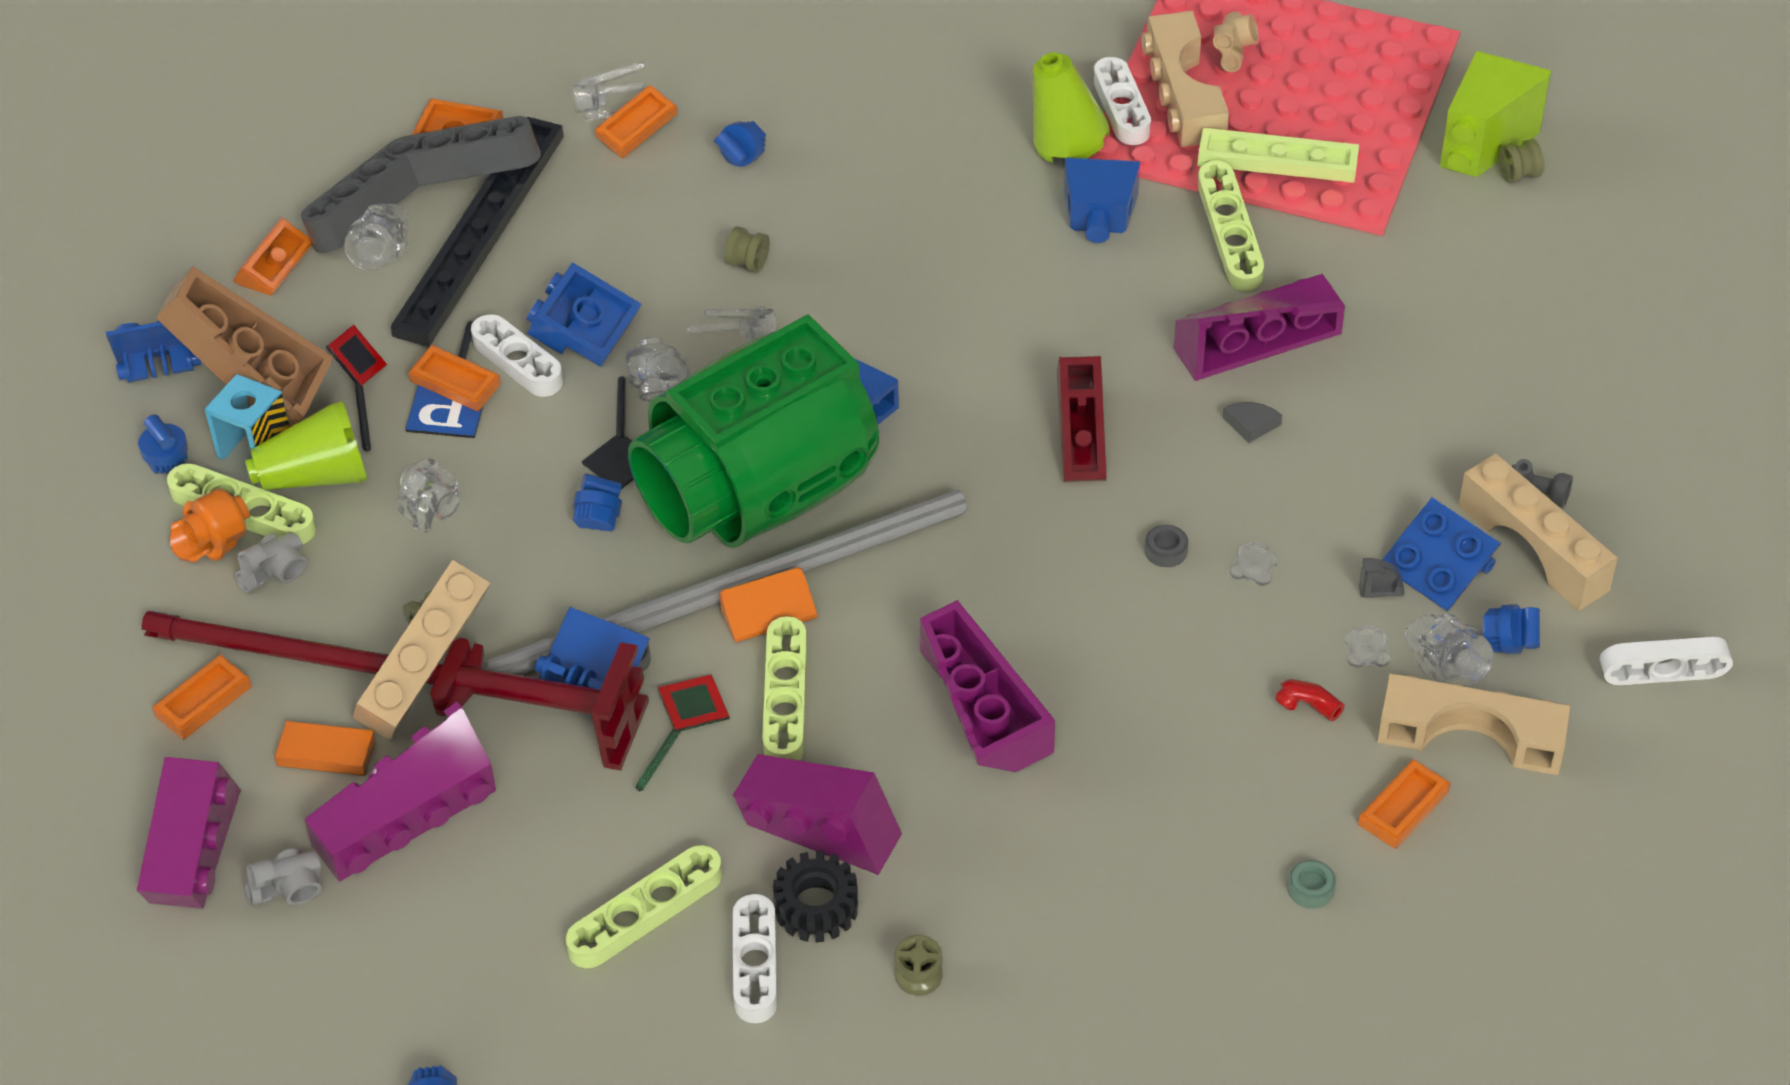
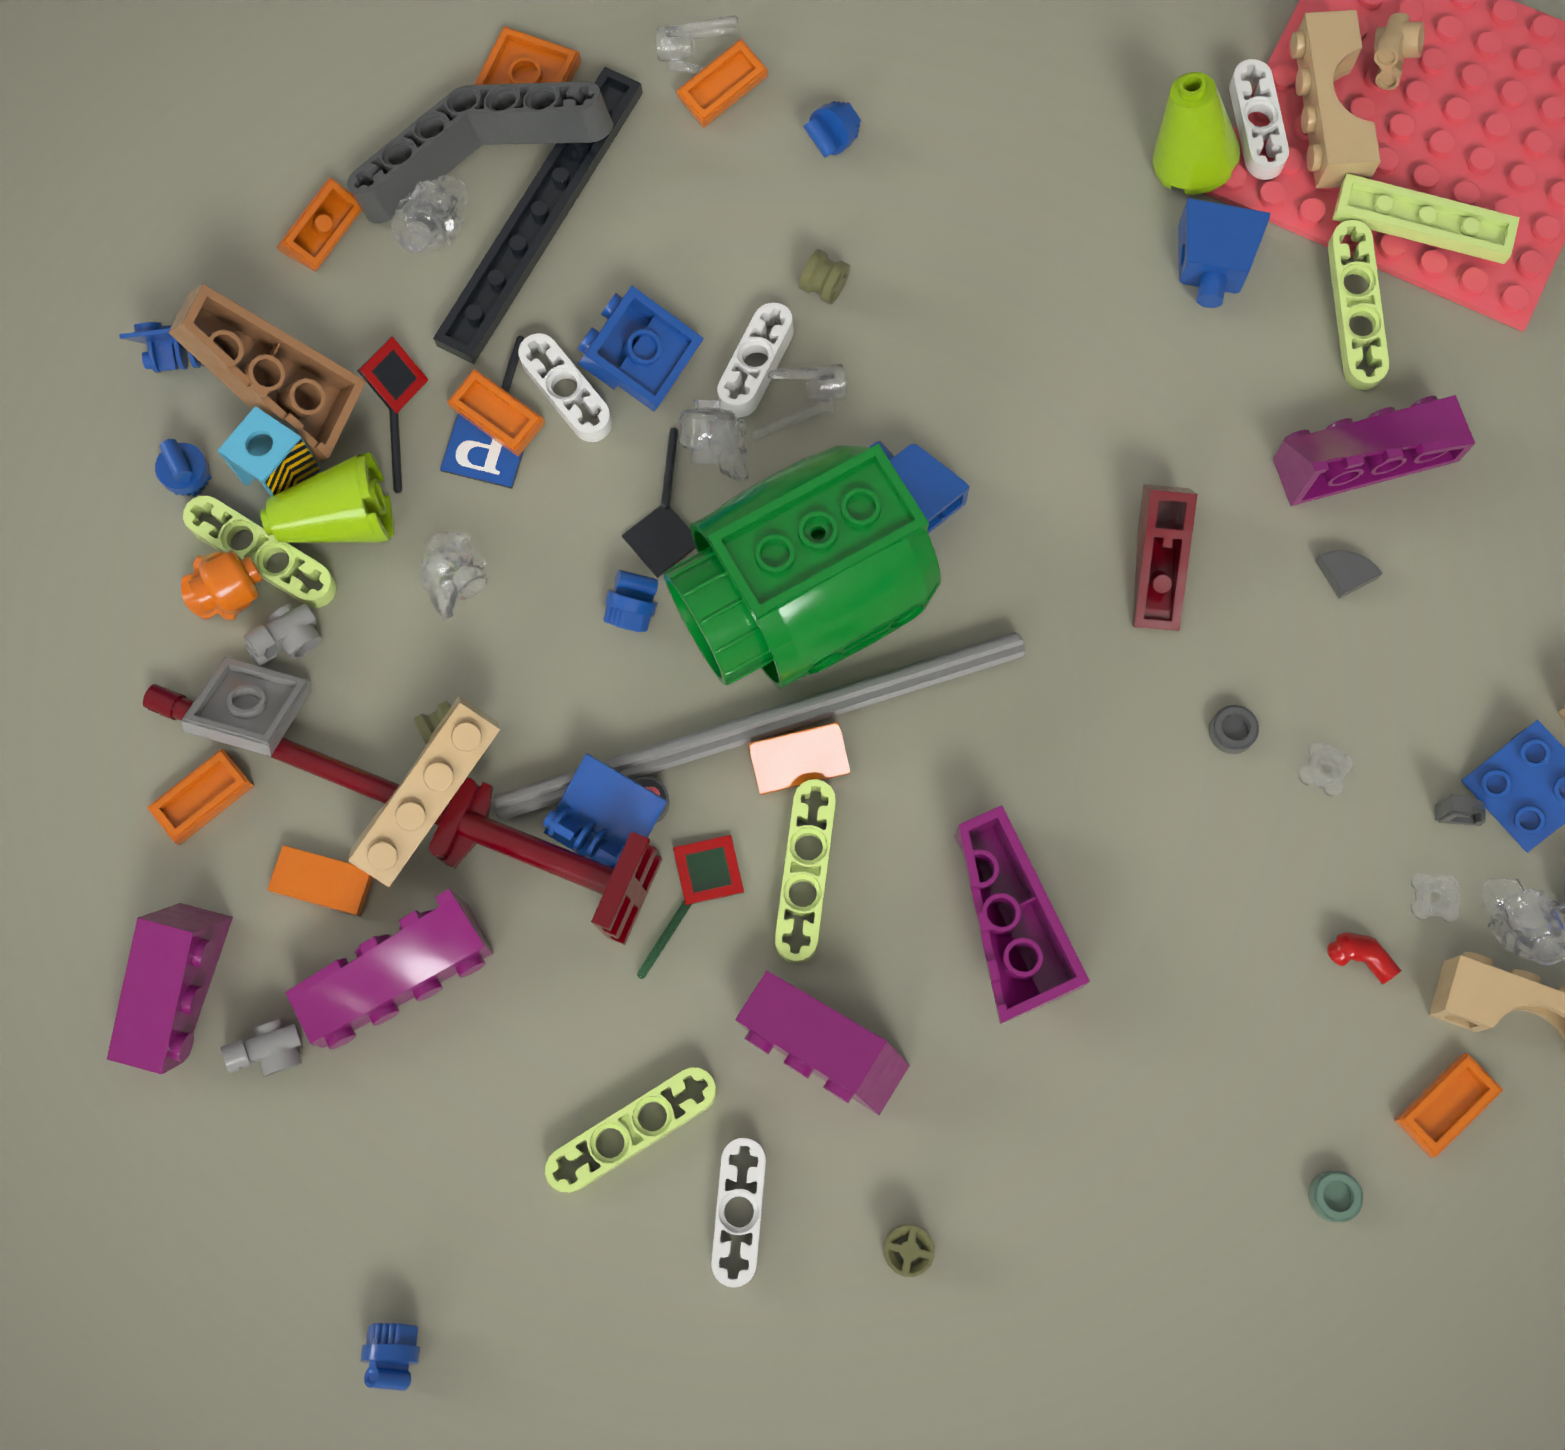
camera: 10 degrees right, 25 degrees up
black tyre [773,851,859,942] -> none
none -> light grey tile [181,657,311,756]
none -> white beam [717,303,794,417]

